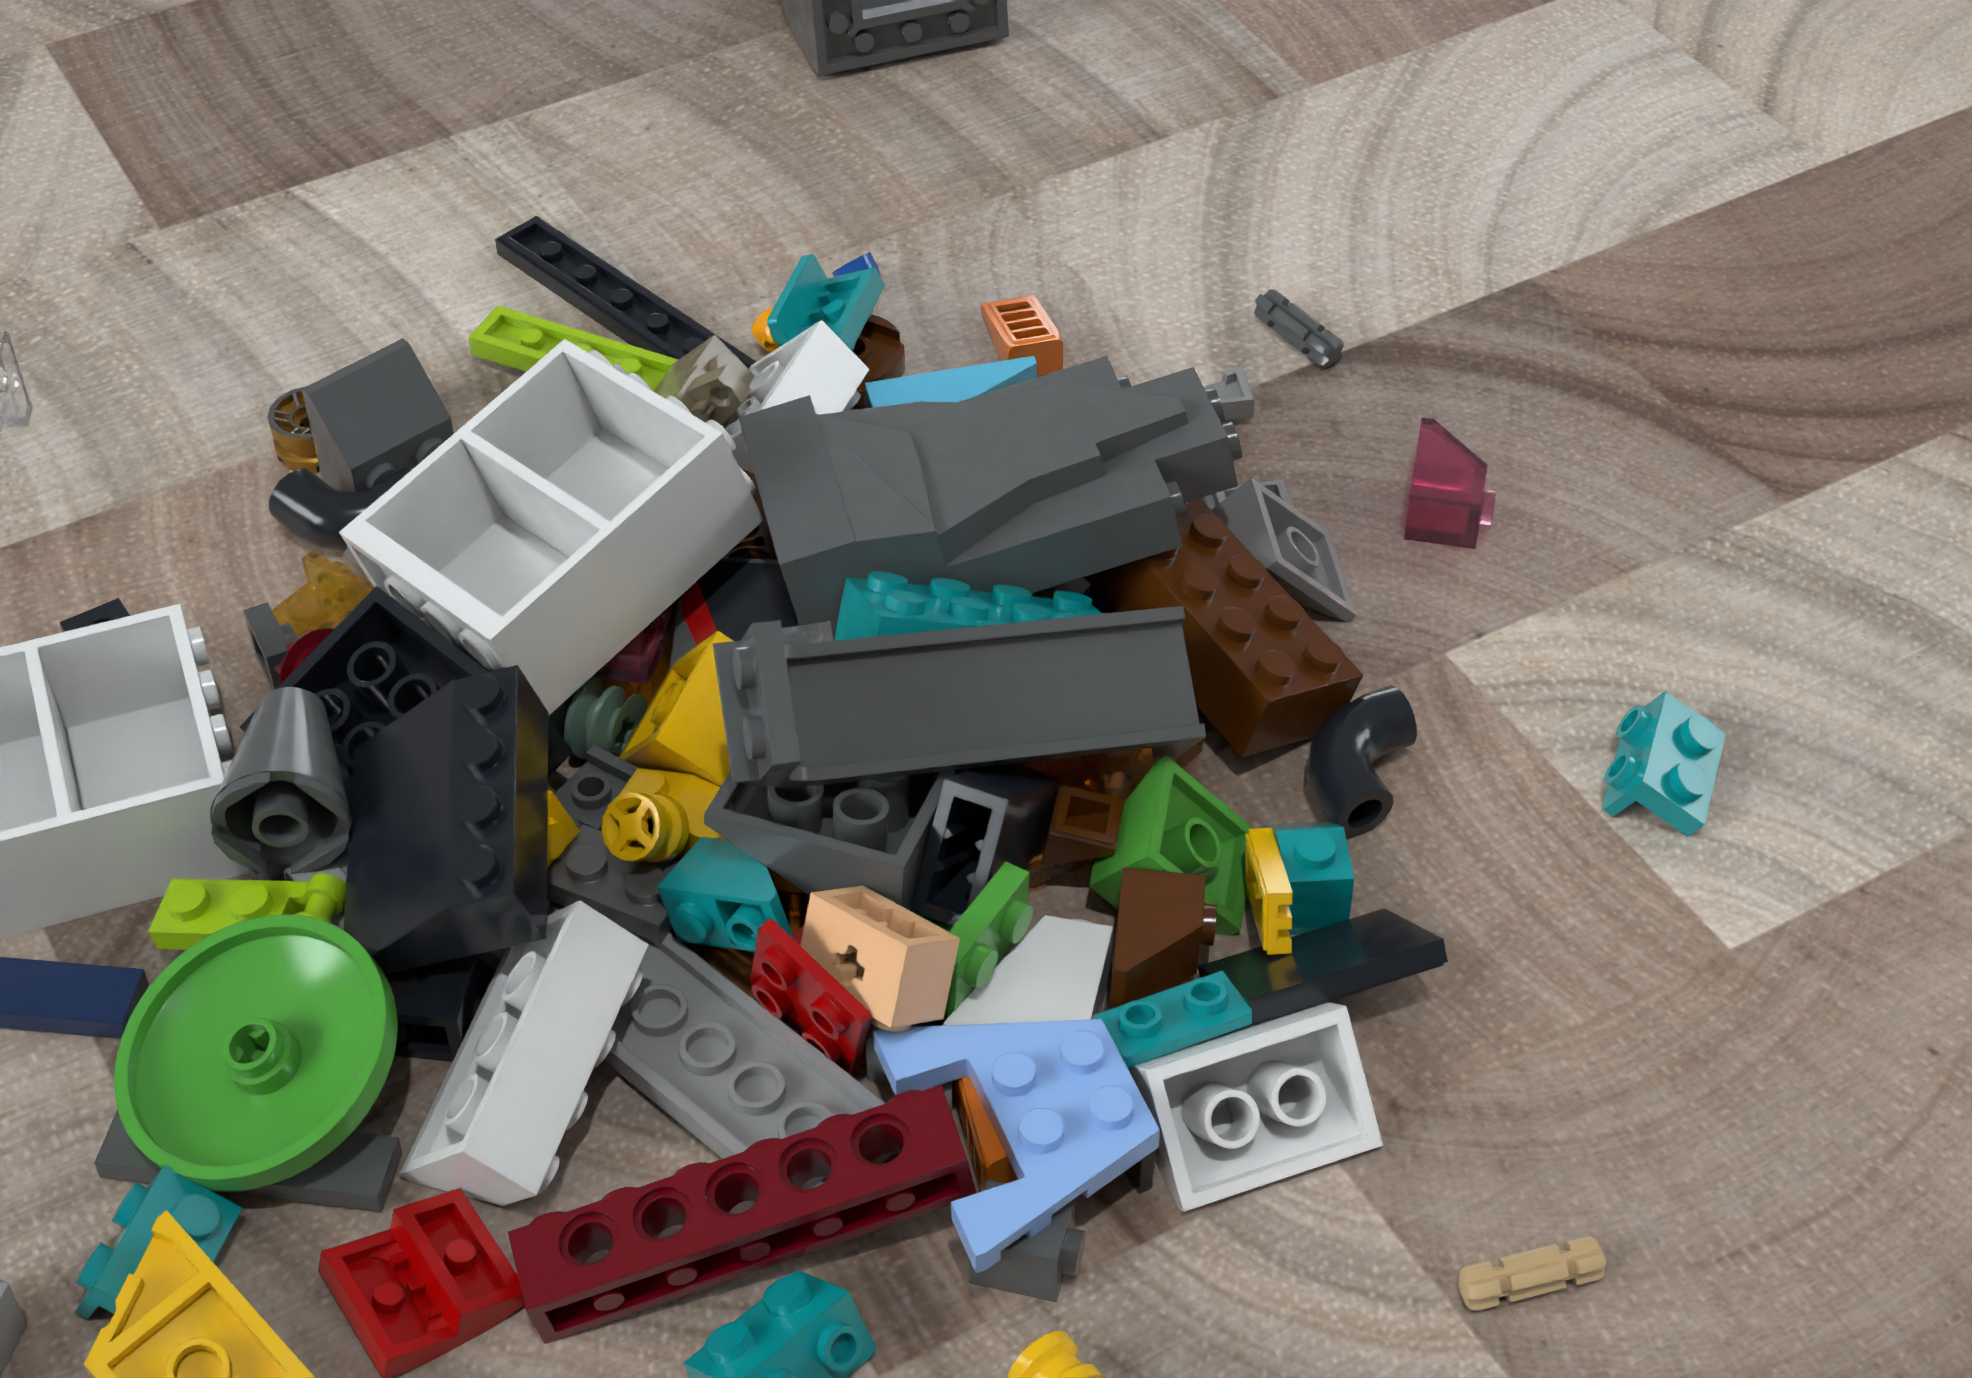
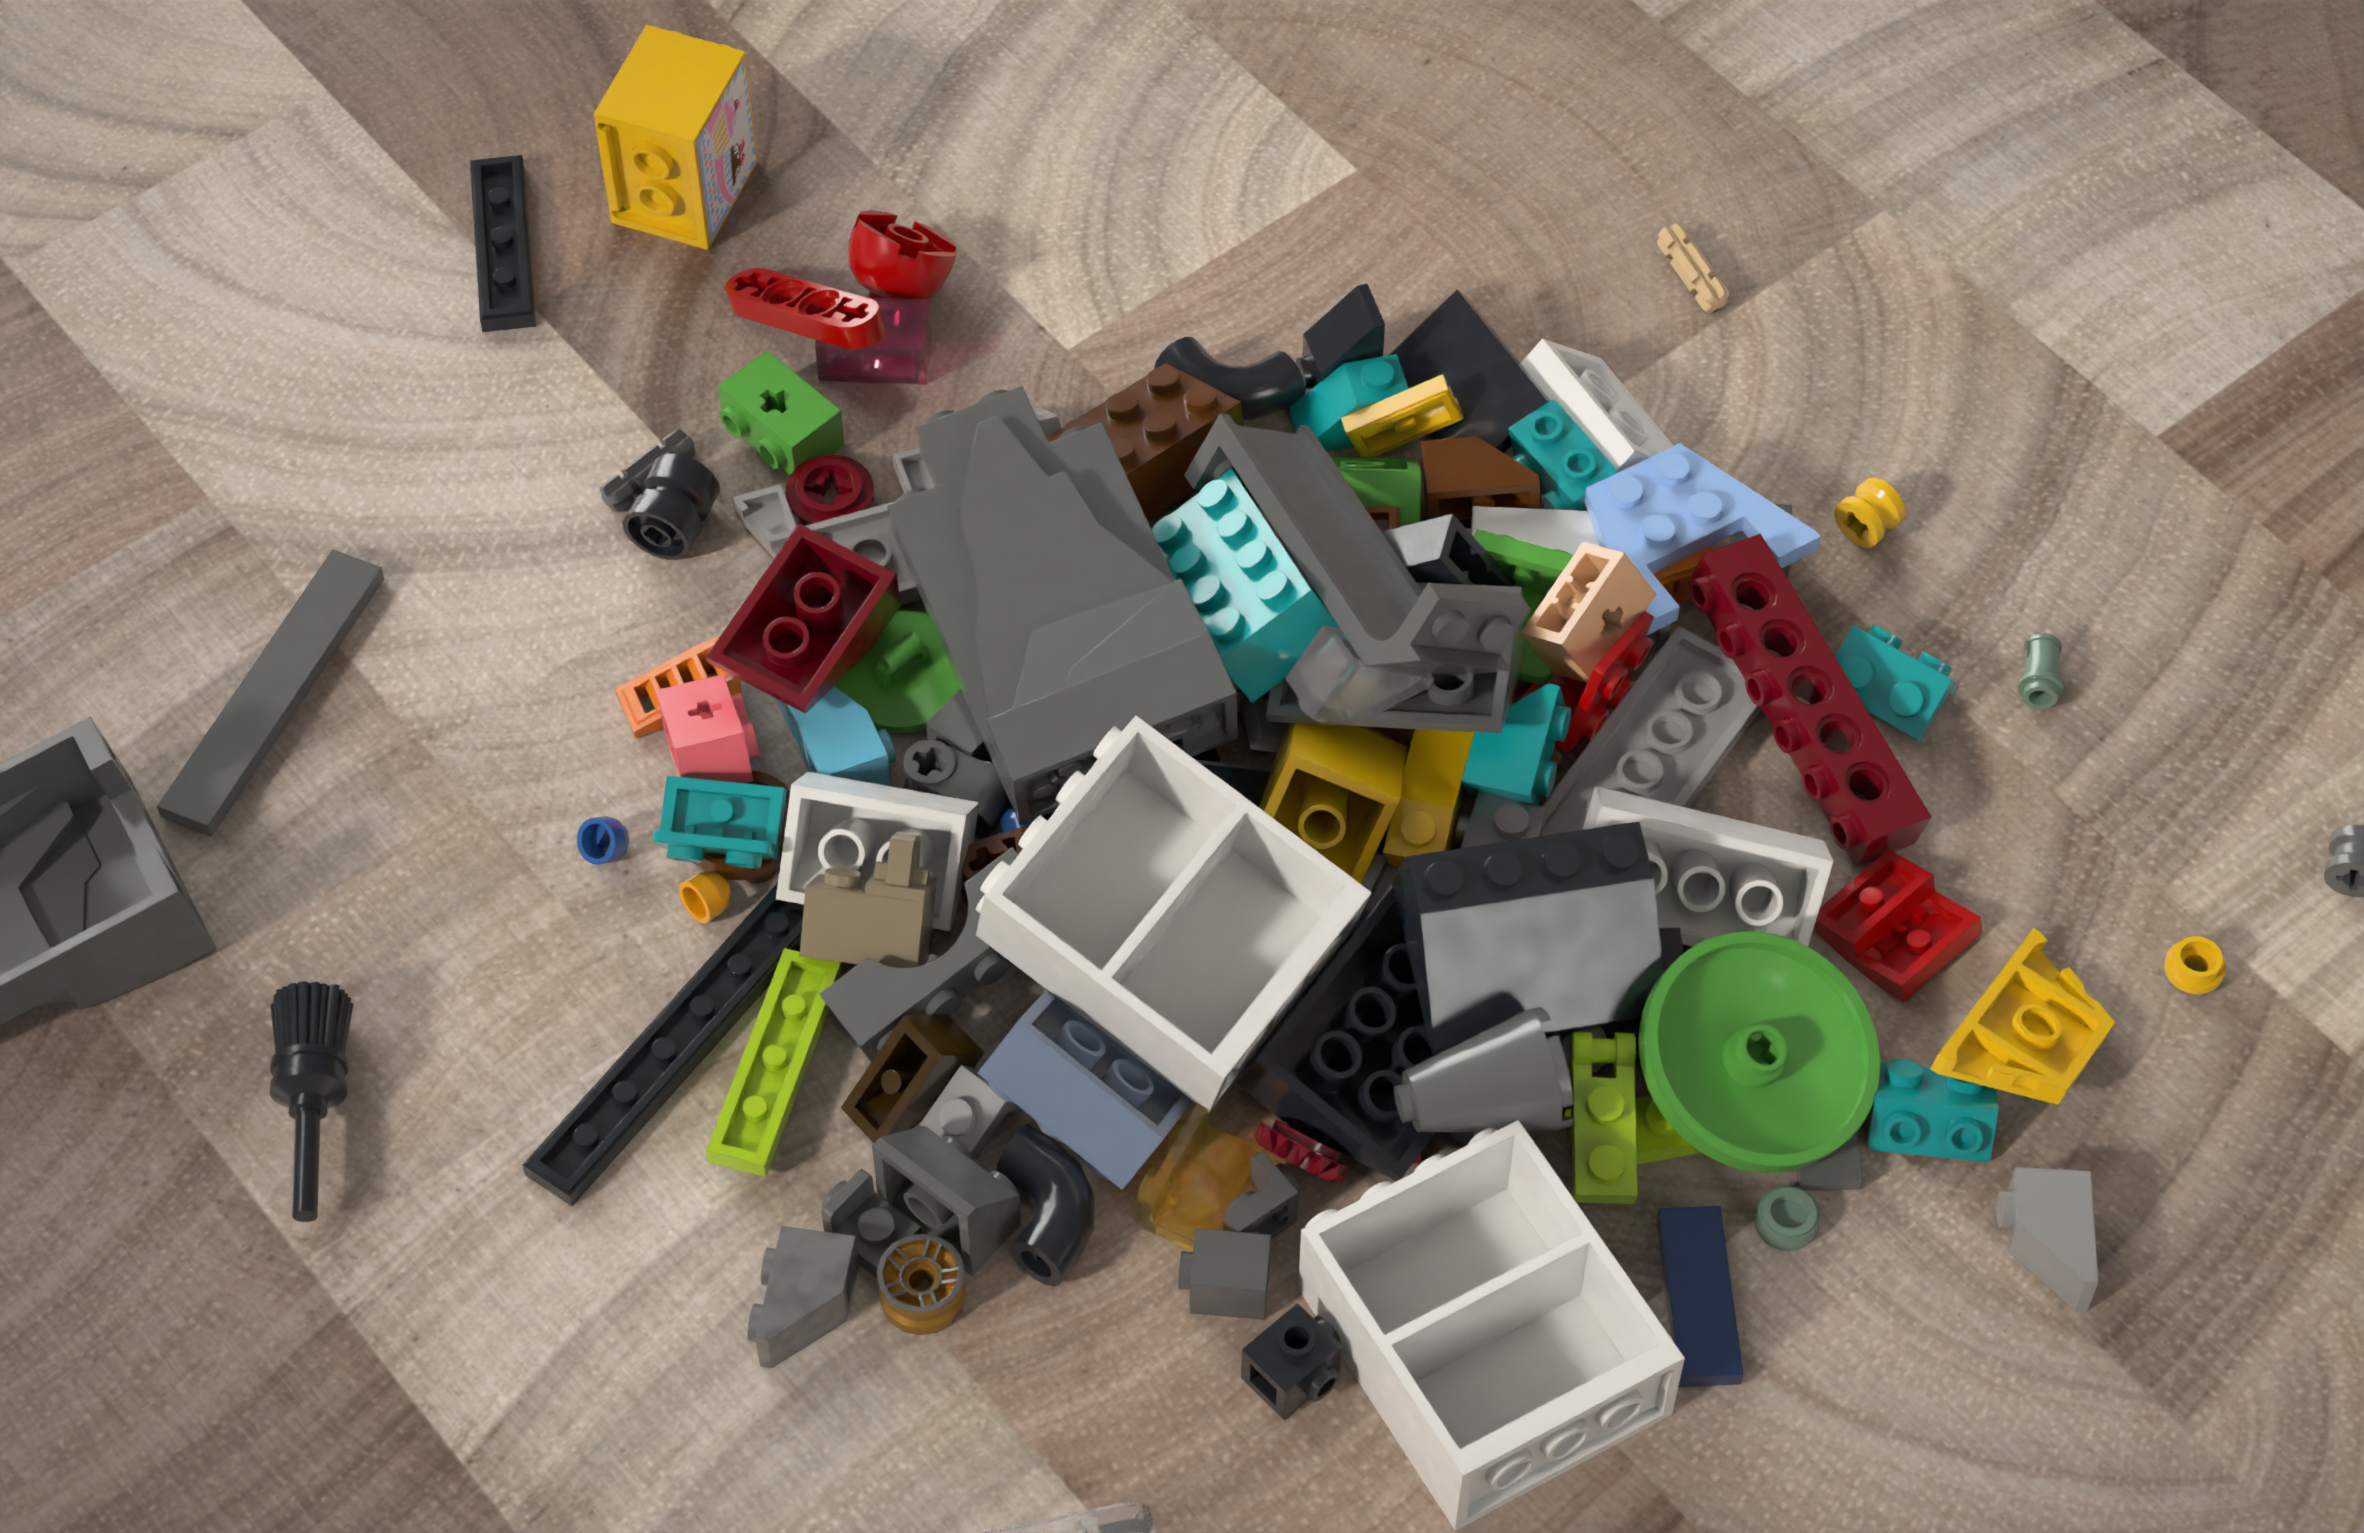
camera: 100 degrees left, 10 degrees up
yellow wheel [601,792,689,863] -> none
teal bracket [1602,691,1726,837] -> none
none -> dark grey tile [157,549,384,837]
none -> black piece [269,981,354,1222]
none -> black tile [470,155,536,332]
none -> yellow container [594,25,758,250]
none -> black wheel [622,454,720,560]
none -> coral brick [656,674,759,783]
none -> dark red slope [706,523,901,714]
none -> bright green brick [718,350,845,476]
none -> red beam [725,268,887,350]
none -> flat silver slope [747,1226,859,1368]
none -> dark red gear [785,455,874,526]
none -> red cylinder [847,210,957,309]
none -> dark grey brick [1178,1228,1271,1320]
none -> black slope [1296,283,1385,390]
none -> sand green tile [1755,1186,1820,1251]

